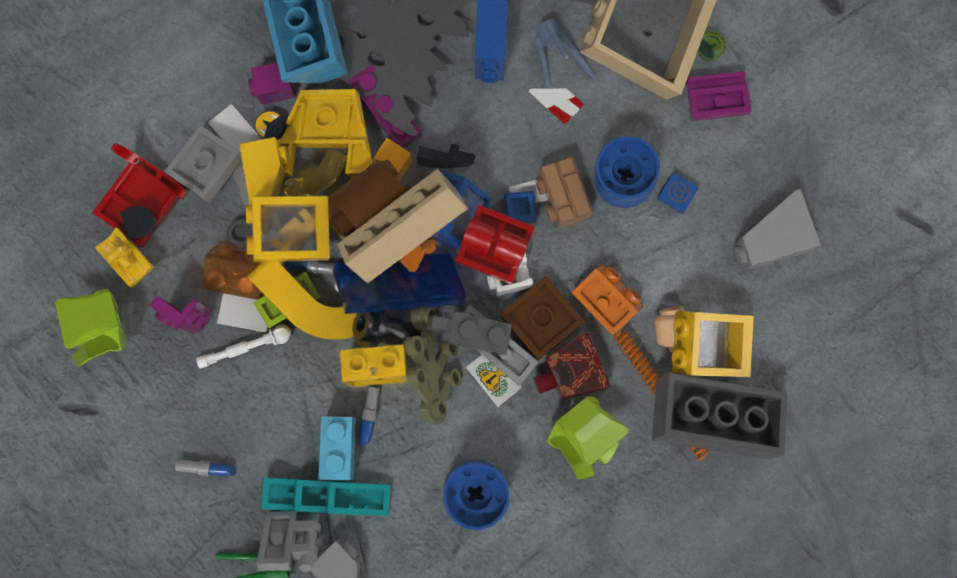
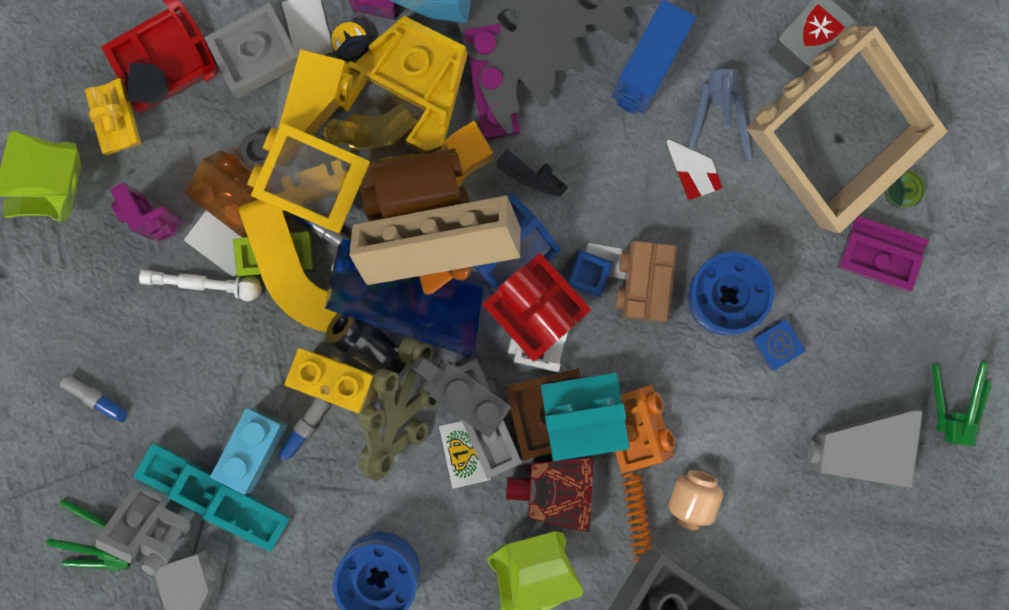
camera: 20 degrees right, 5 degrees up
yellow window [672,311,754,377] -> none
none -> teal bracket [541,373,630,461]
none -> green plant [932,360,992,446]

